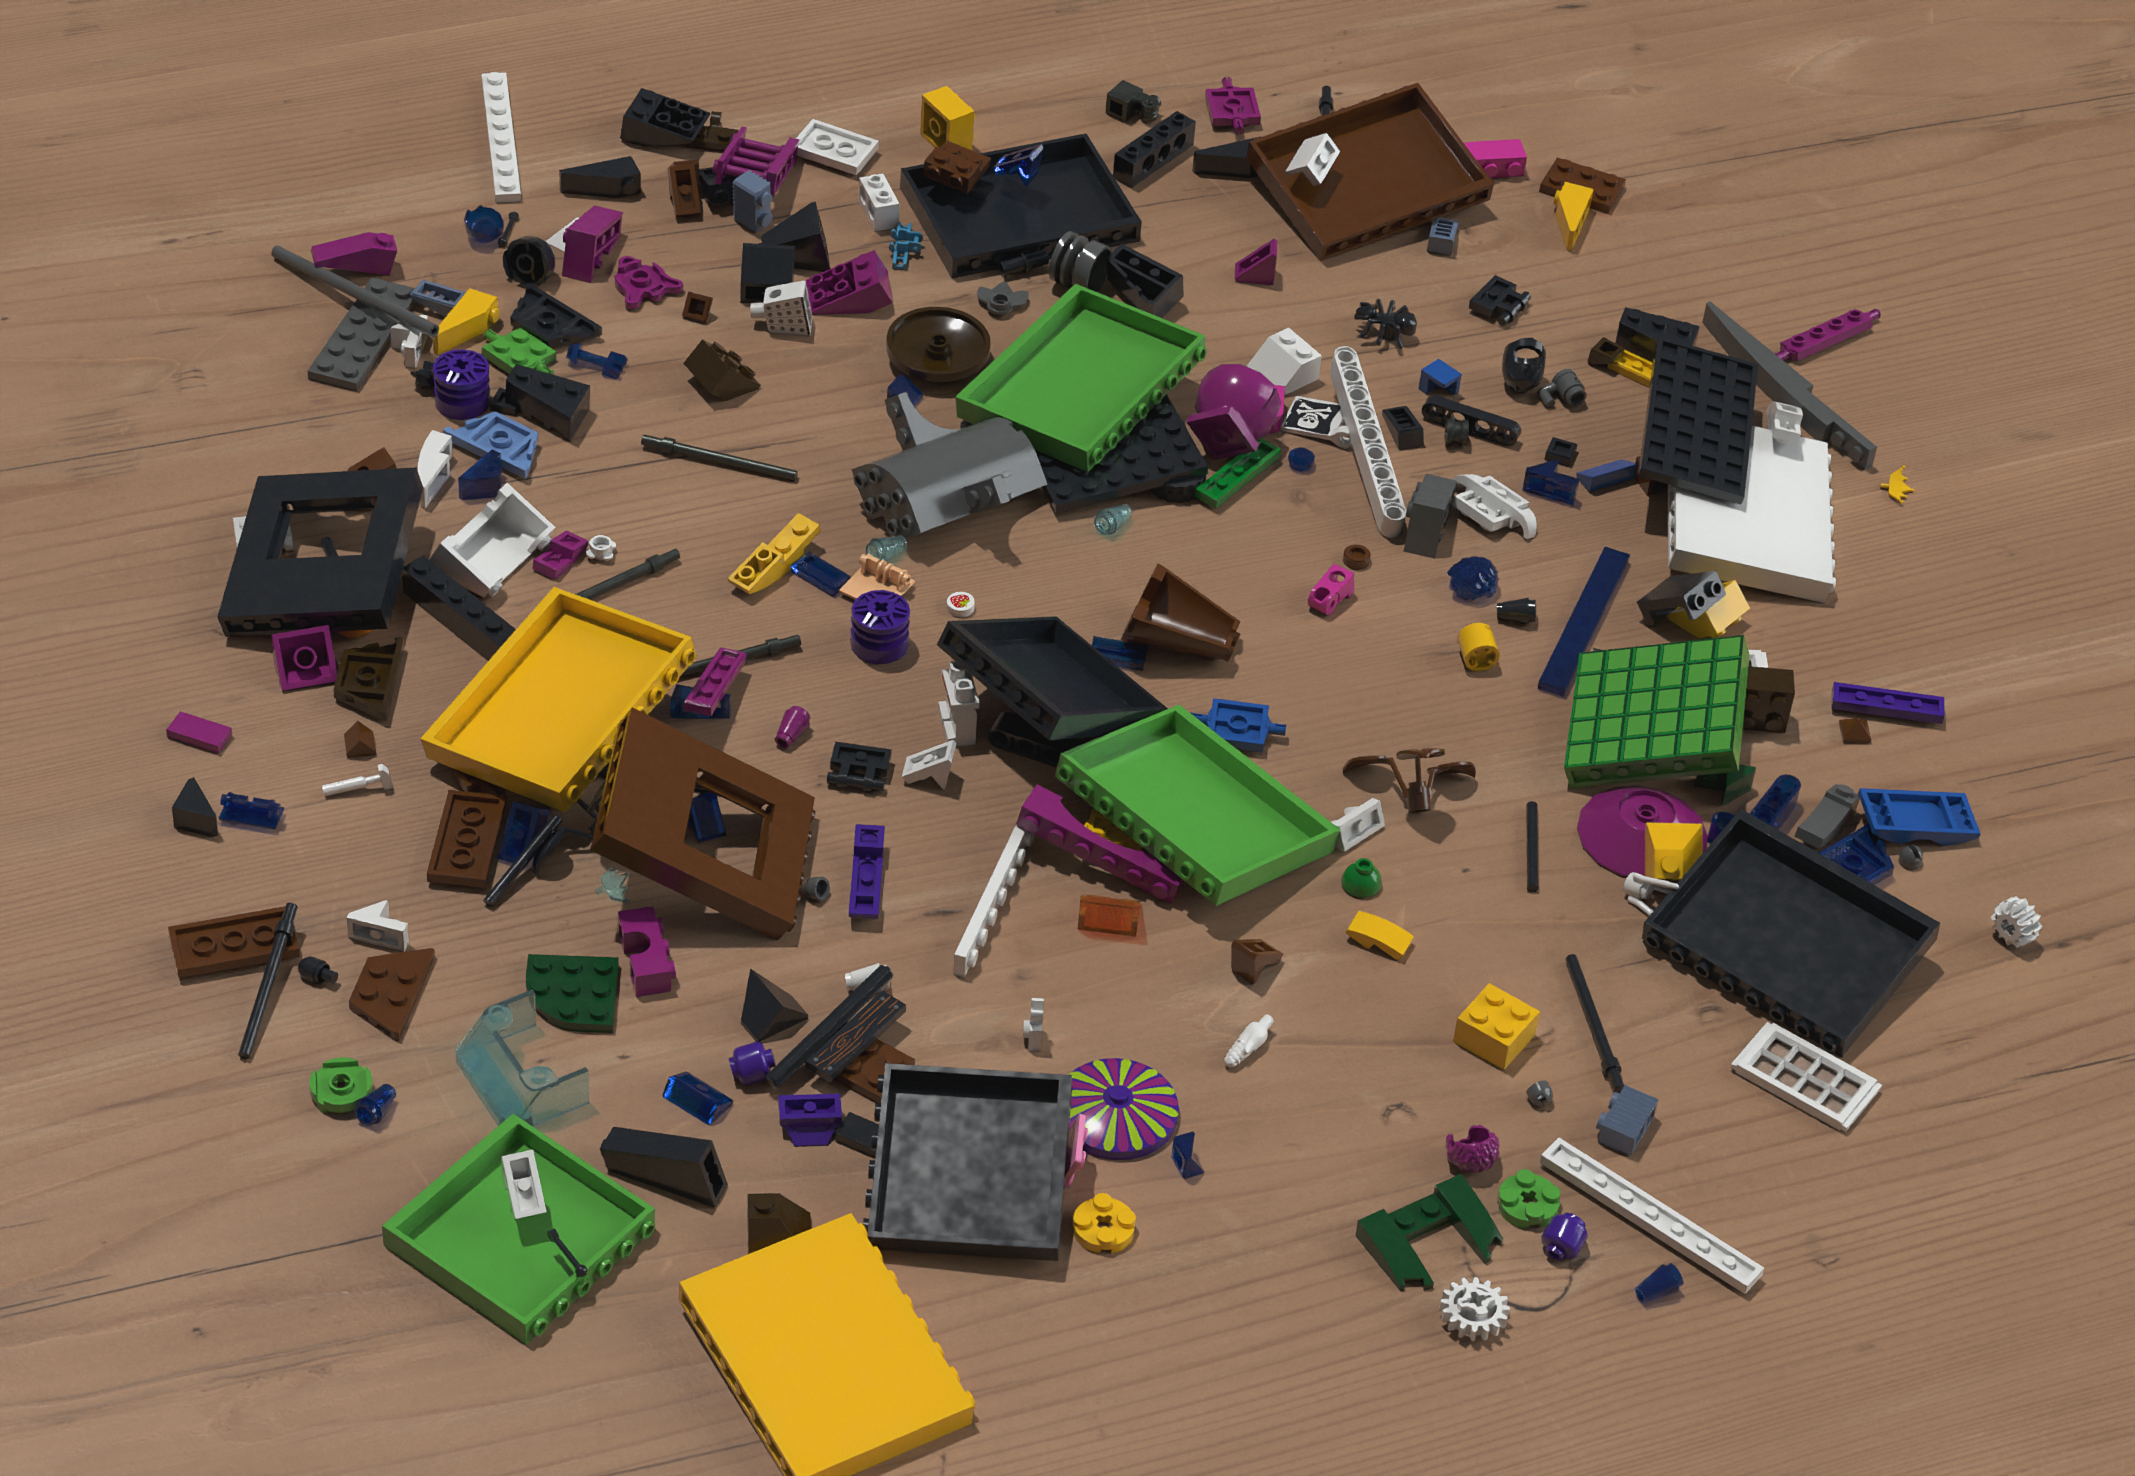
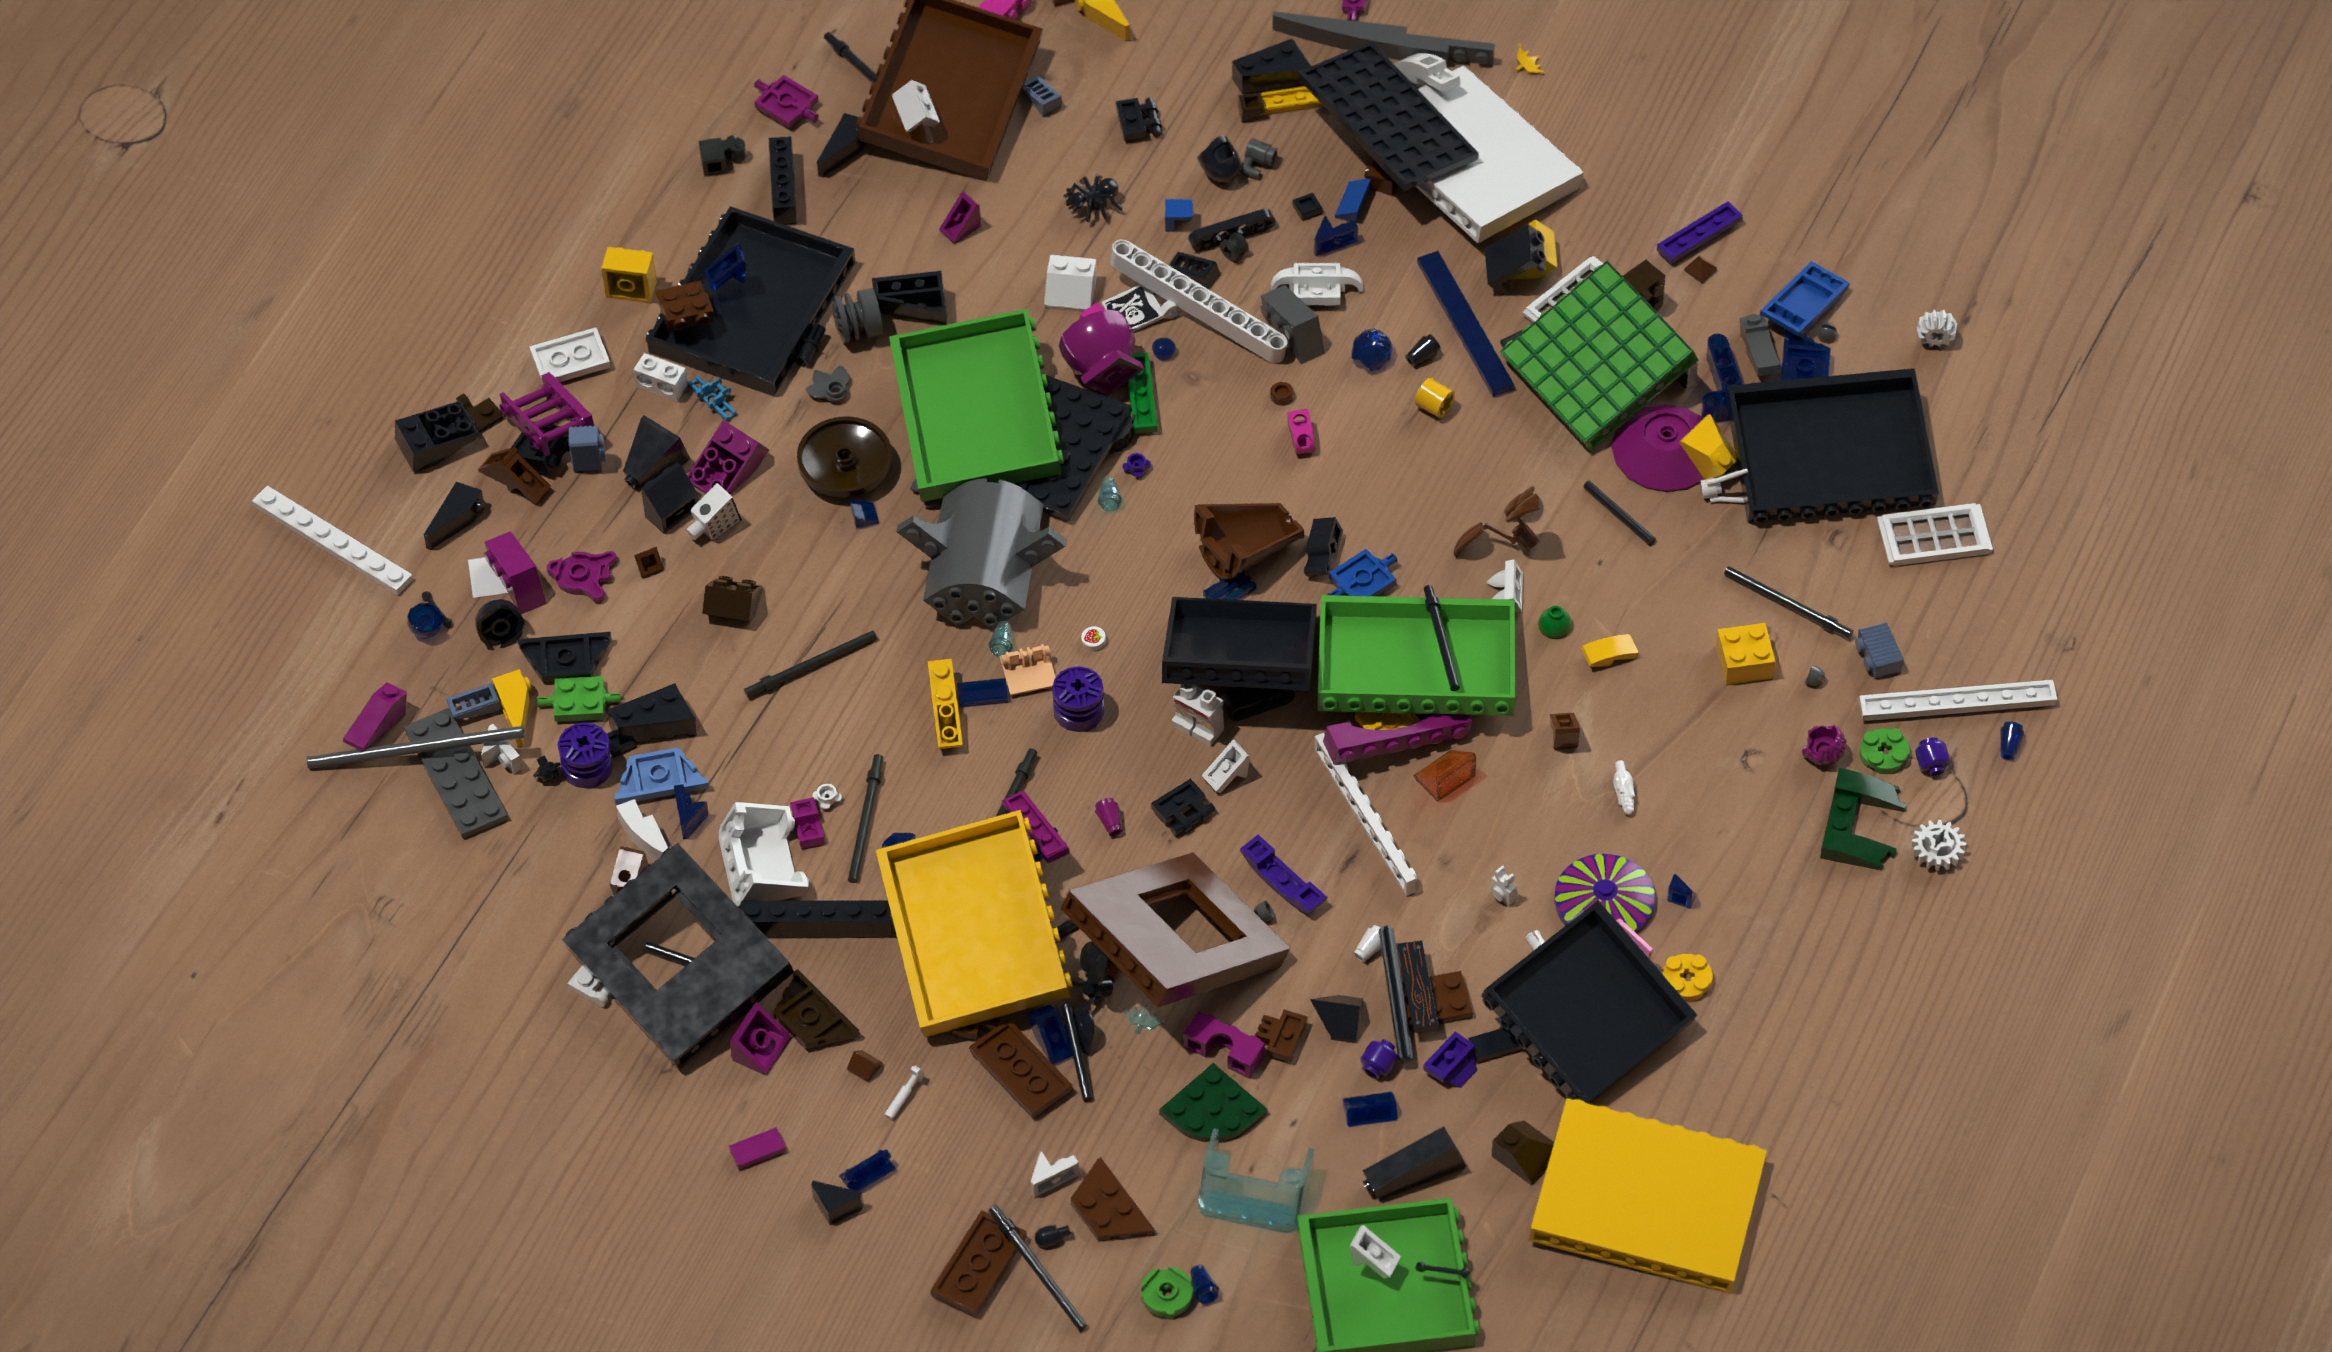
camera: 40 degrees left, 10 degrees up
clear blue hinge [566,343,628,379] -> none
none -> dark purple plate [1123,453,1151,478]
none -> reddish brown hinge [1255,1009,1308,1062]
none -> black piece [1304,517,1343,576]
none -> black bar [1424,585,1460,691]

